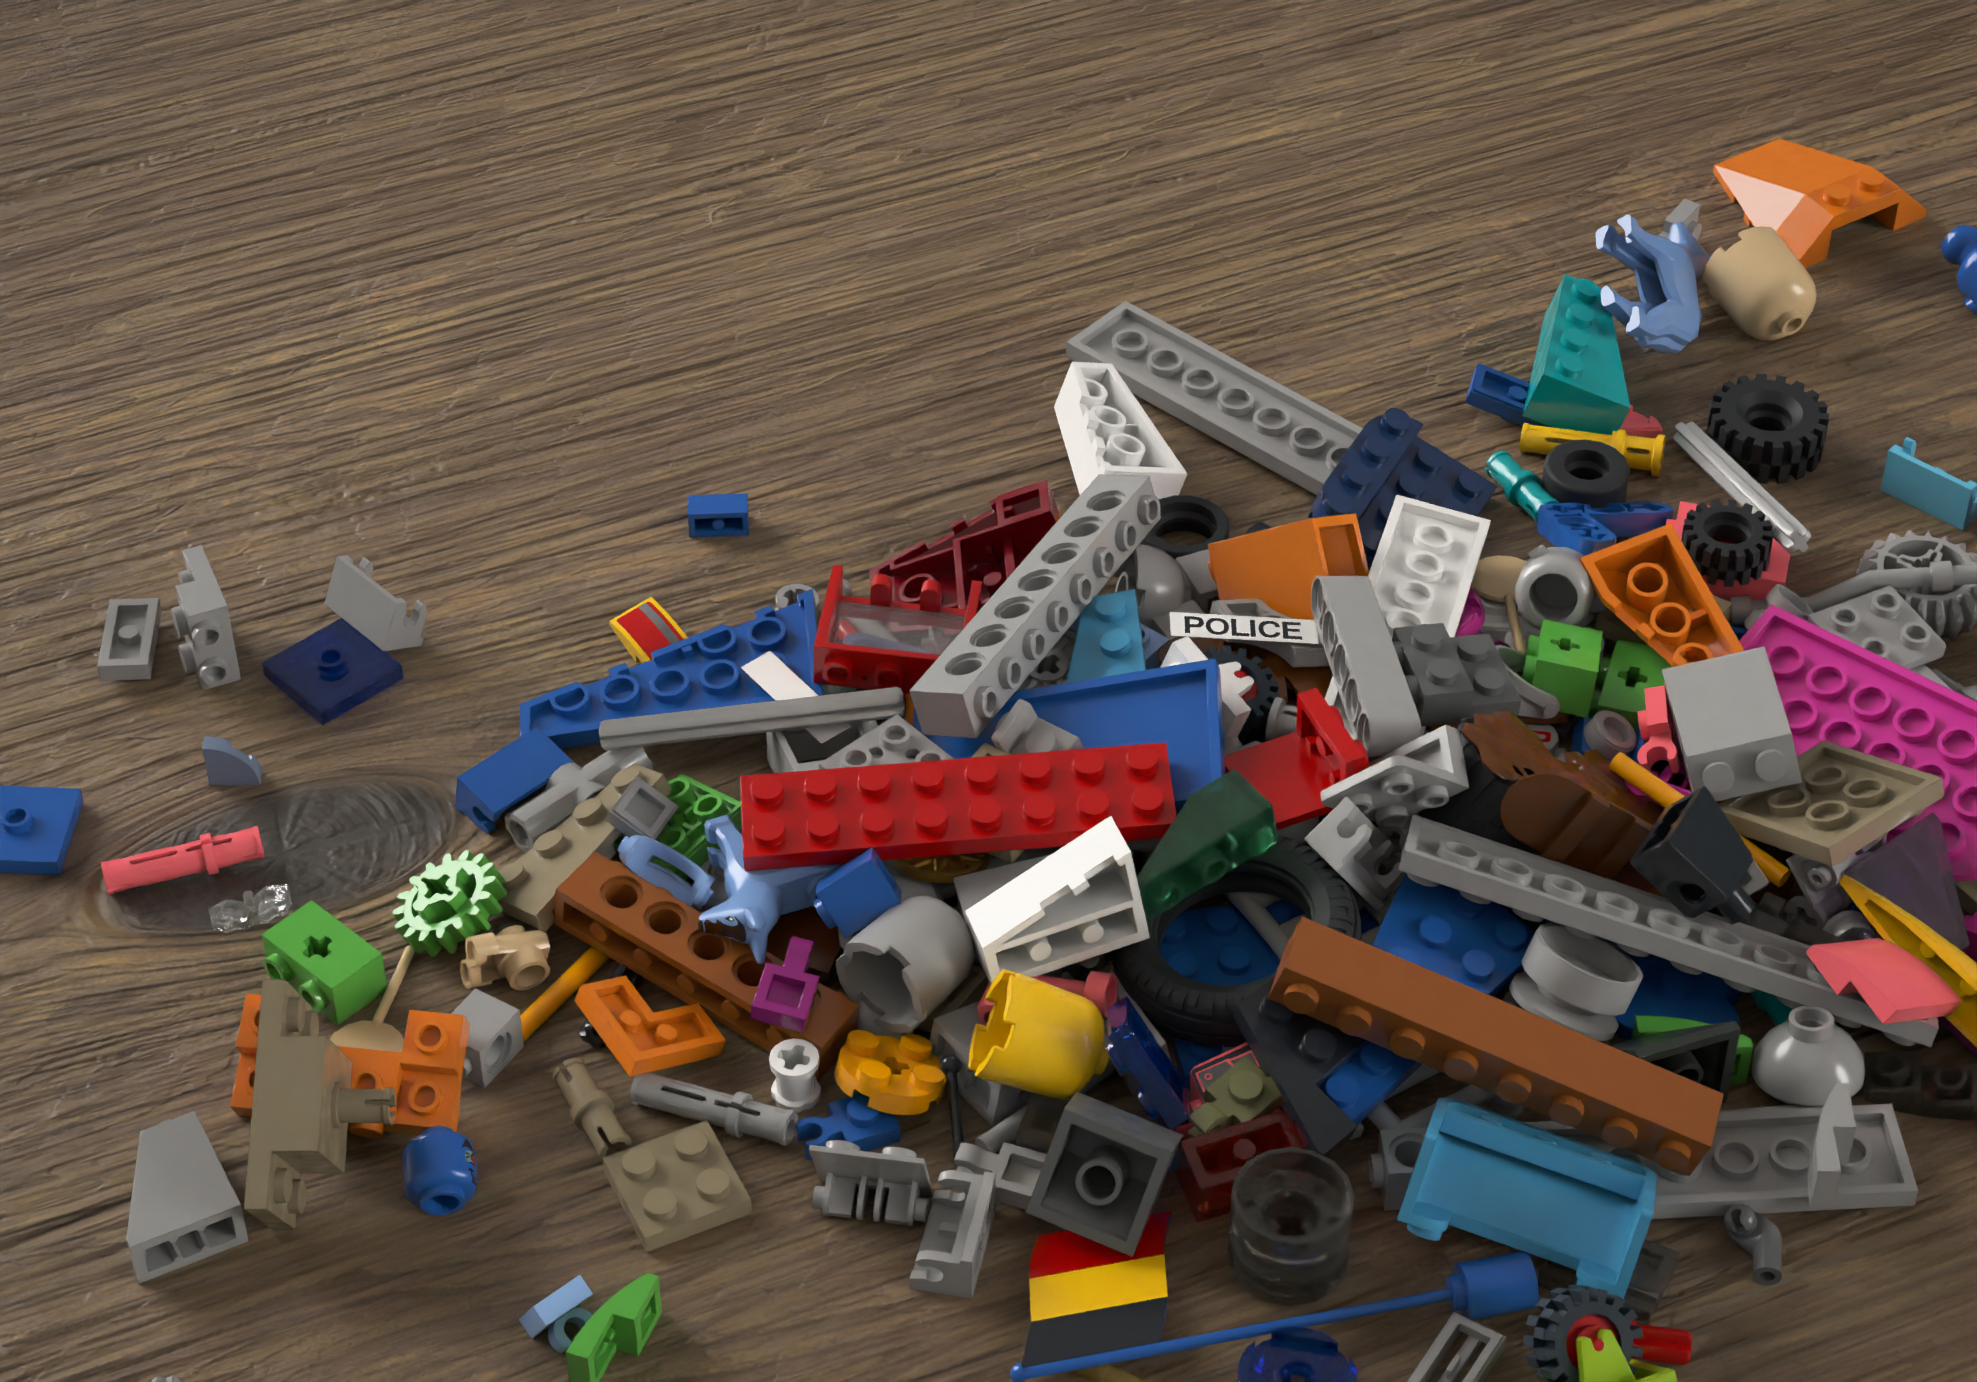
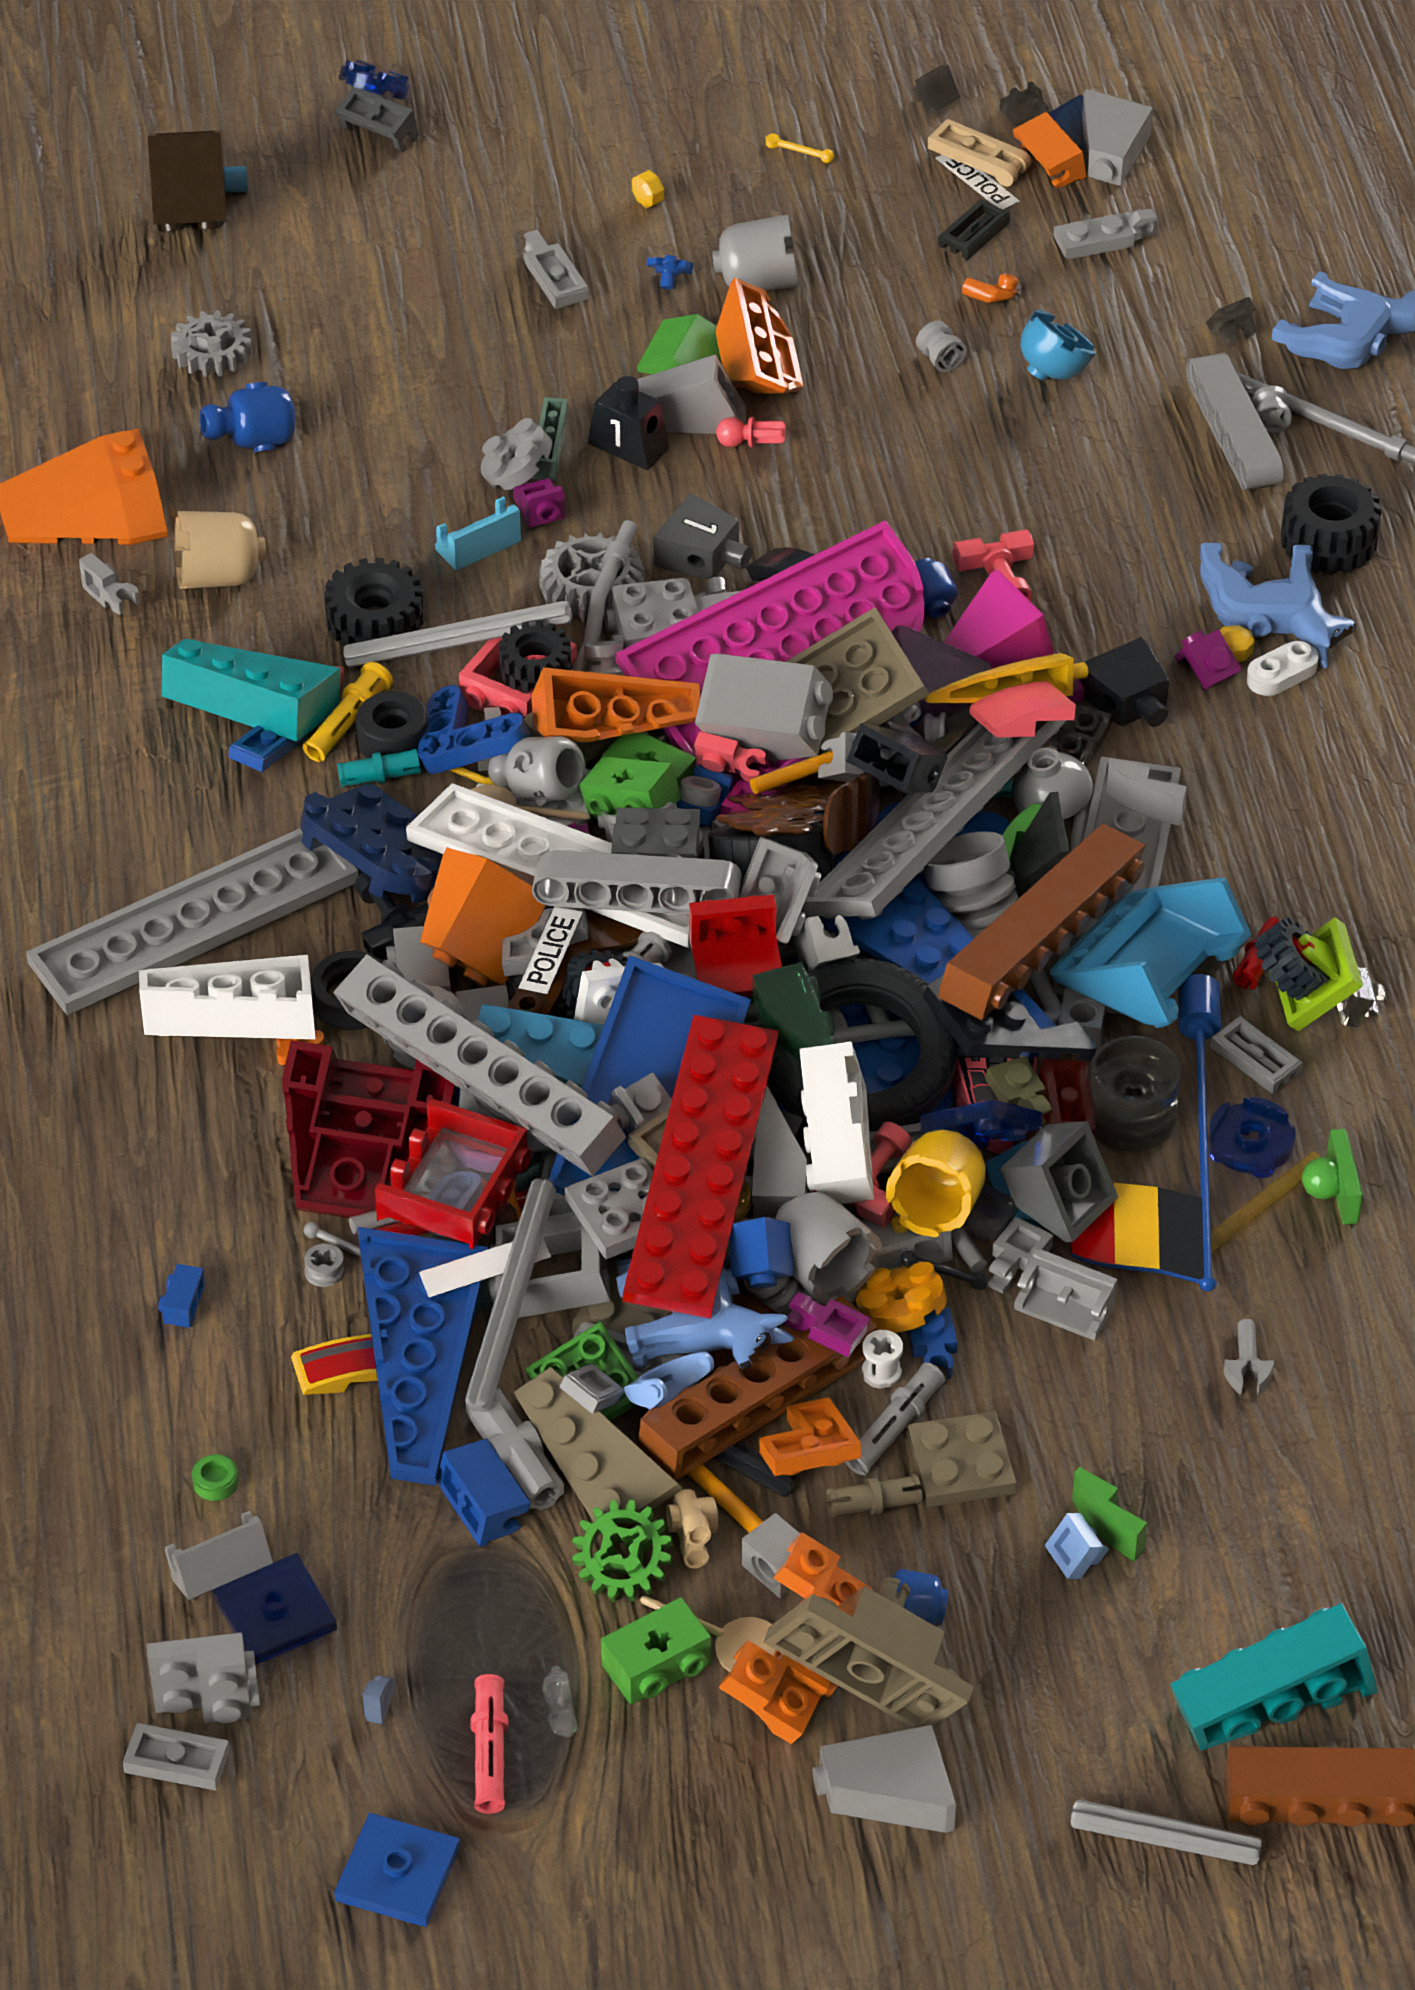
camera: 75 degrees left, 5 degrees up
light grey hinge [809,1140,933,1226] -> none
medium blue animal [1595,215,1712,354] -> none
dark grey arm [1724,1204,1782,1286] -> none
none -> bright green tile [192,1454,239,1501]

